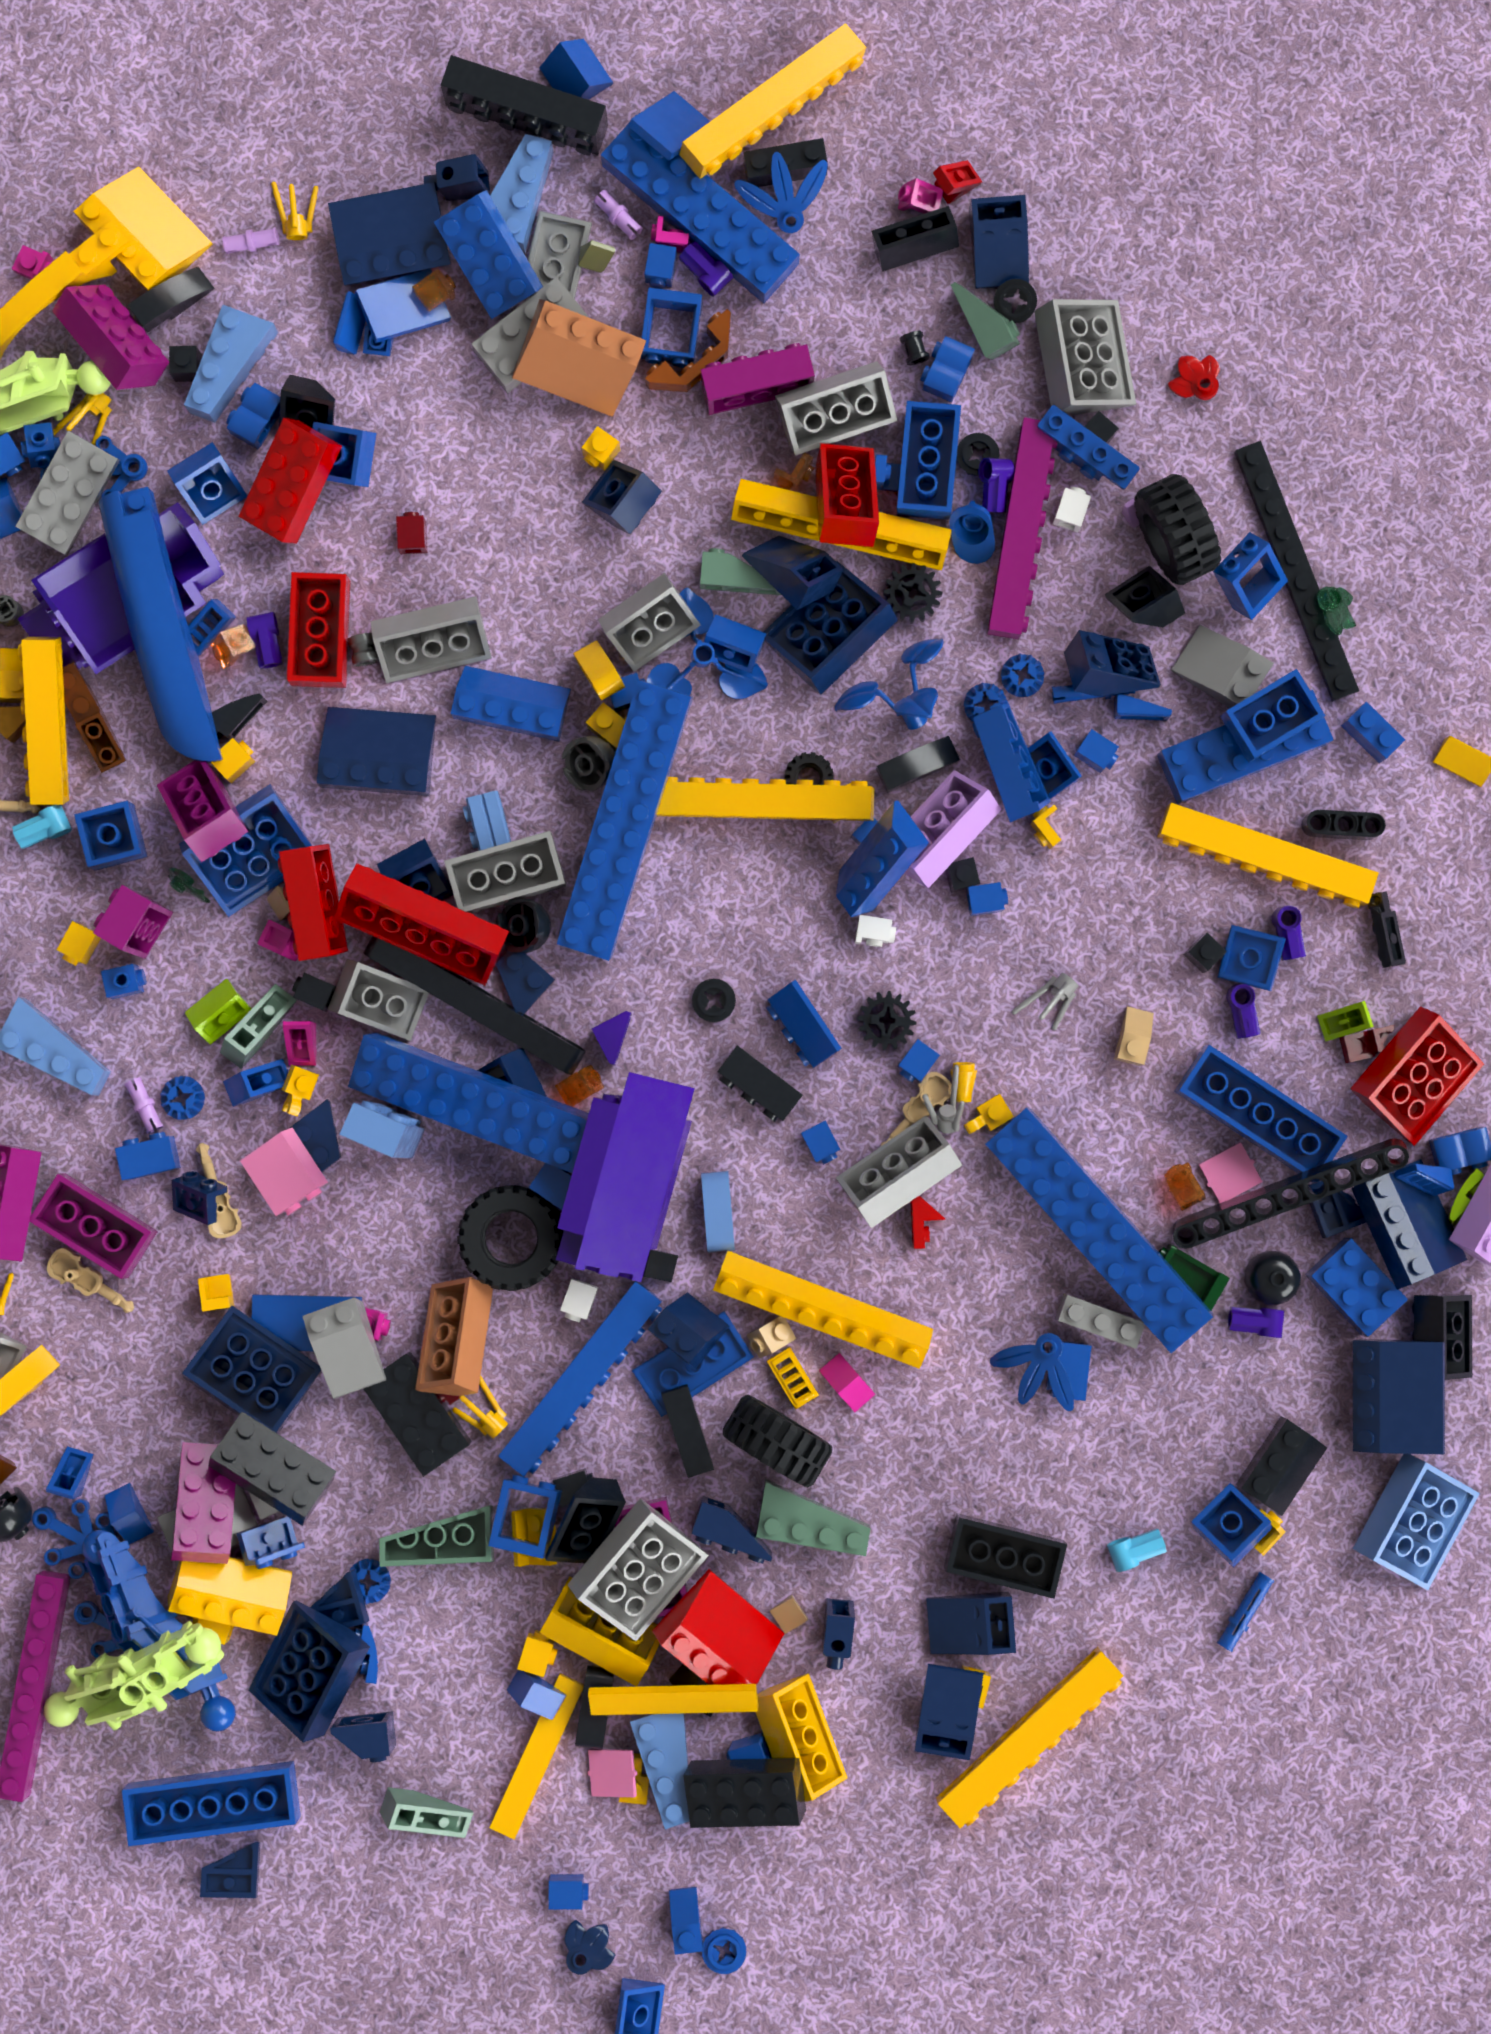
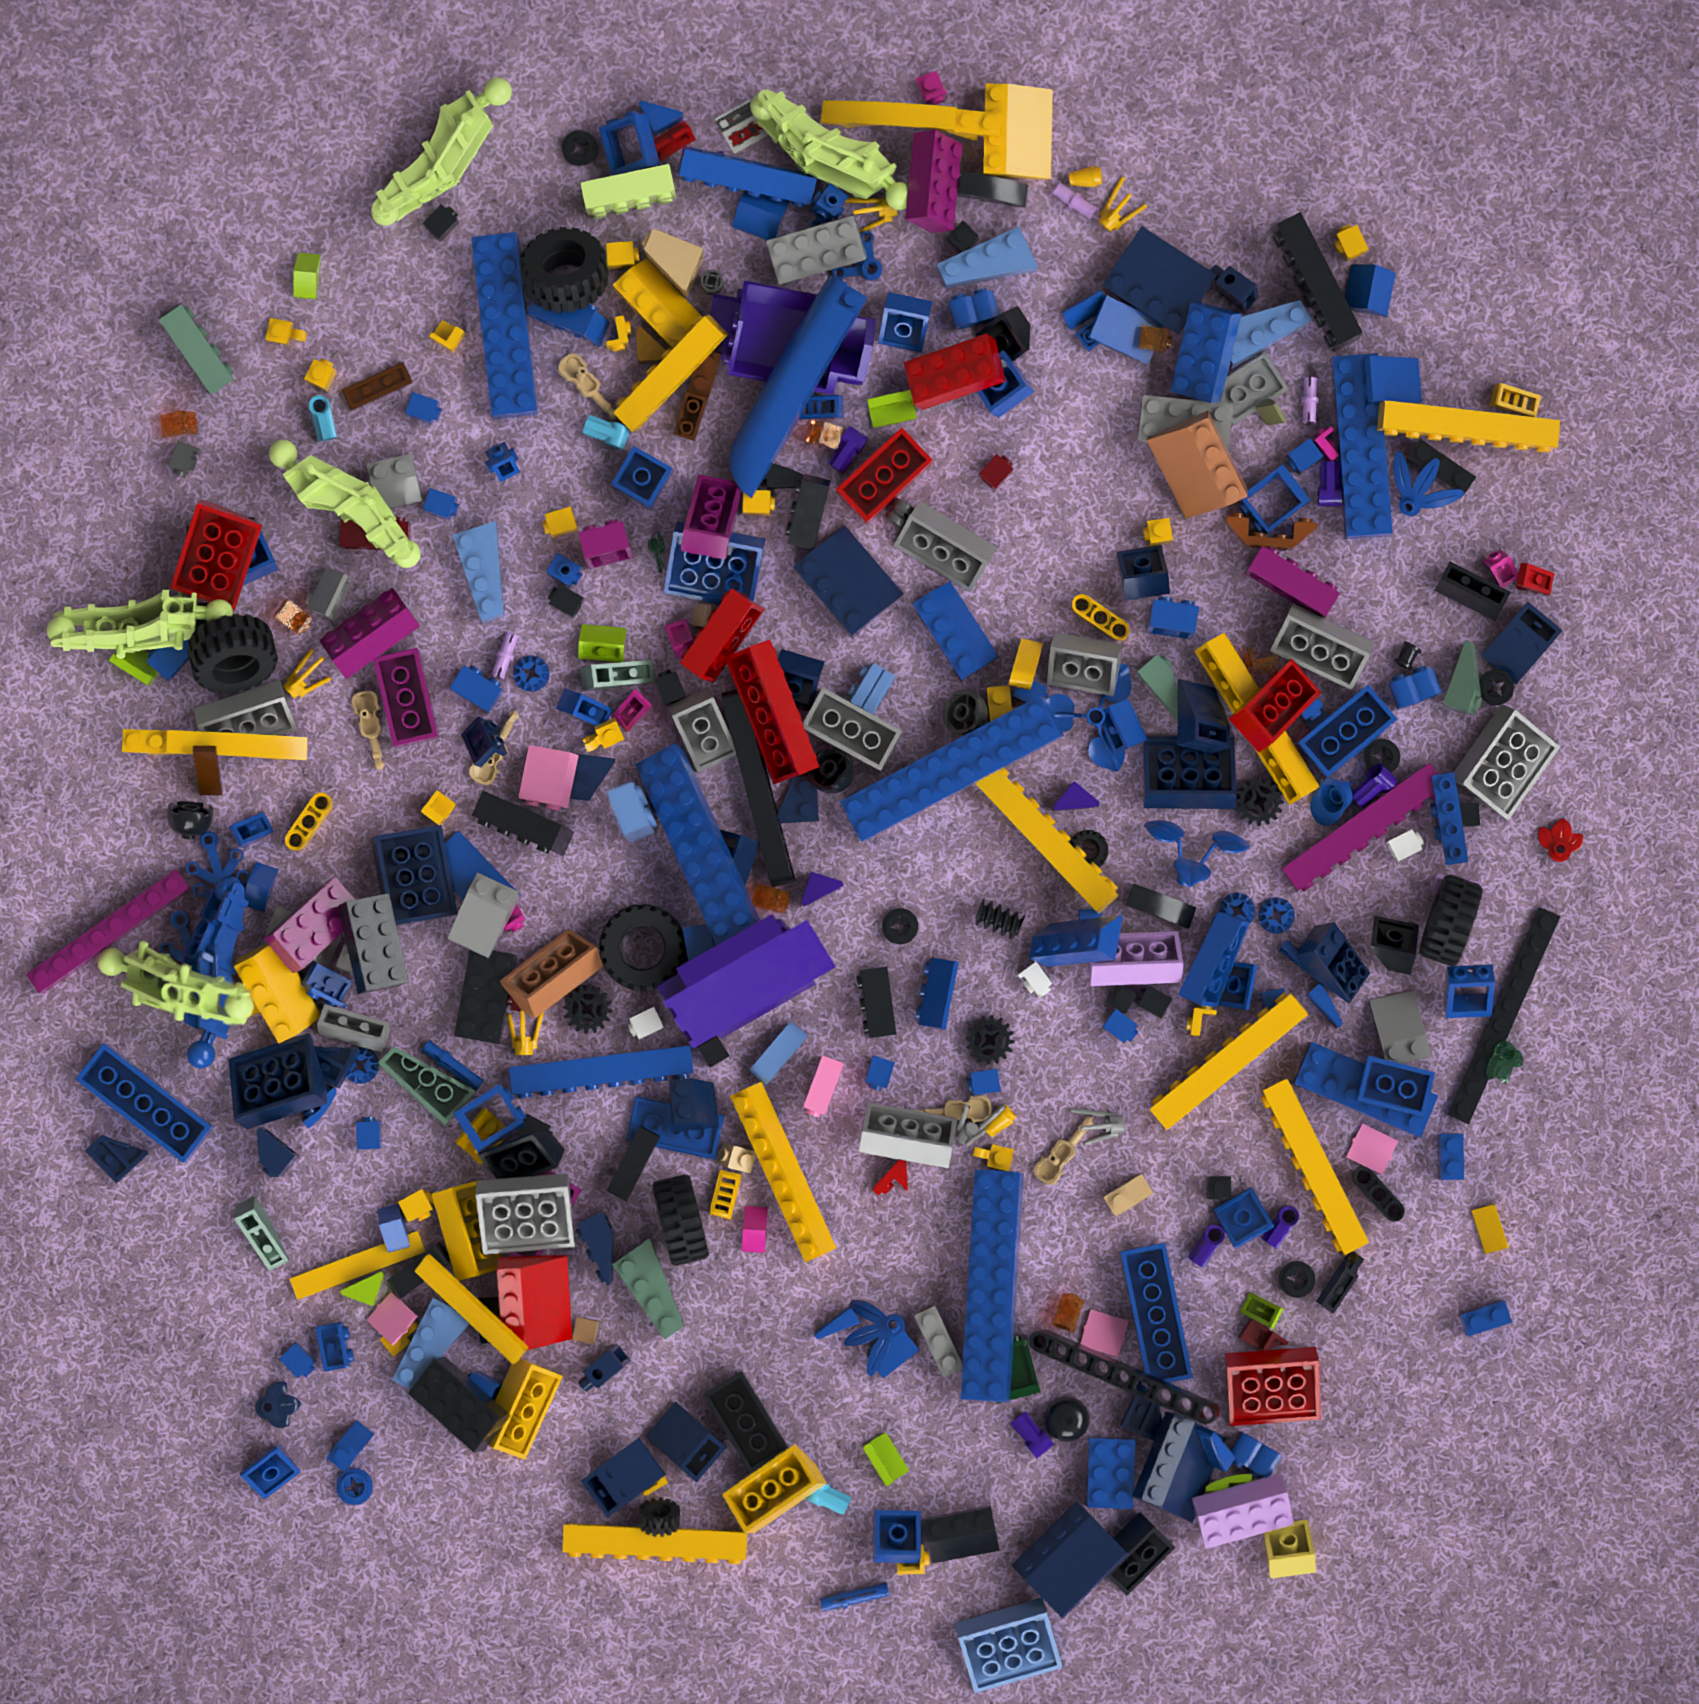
camera: 55 degrees right, 0 degrees up
none -> yellow beam [285,793,333,851]
none -> blue bracket [315,1322,354,1372]
none -> light grey brick [317,1004,391,1053]
none -> lime slope [340,1271,385,1306]
none -> blue brick [356,1117,382,1150]
none -> blue pin [421,1040,484,1091]
none -> black wedge [472,791,574,856]
none -> black brick [548,584,585,619]
none -> black gear [563,985,613,1034]
none -> black tyre [639,1498,680,1537]
none -> yellow slope [722,1444,827,1533]
none -> black brick [785,474,831,550]
none -> bright pink brick [803,1055,844,1118]
none -> blue slope [814,1307,861,1339]
none -> lime panel [863,1432,909,1487]
none -> lime panel [867,390,917,428]
none -> black piece [975,898,1026,940]
none -> tan piece [1034,1117,1094,1185]
none -> dark purple slope [1053,781,1099,811]
none -> yellow cone [1069,165,1103,187]
none -> yellow beam [1071,594,1129,642]
none -> black brick [1135,986,1173,1019]
none -> blue brick [1146,596,1199,640]
none -> yellow brick [1150,992,1309,1130]
none -> black gear [1279,1261,1315,1298]
none -> yellow brick [1333,224,1368,262]
none -> bright pink piece [1346,1123,1398,1174]
none -> yellow slope [1489,383,1541,417]

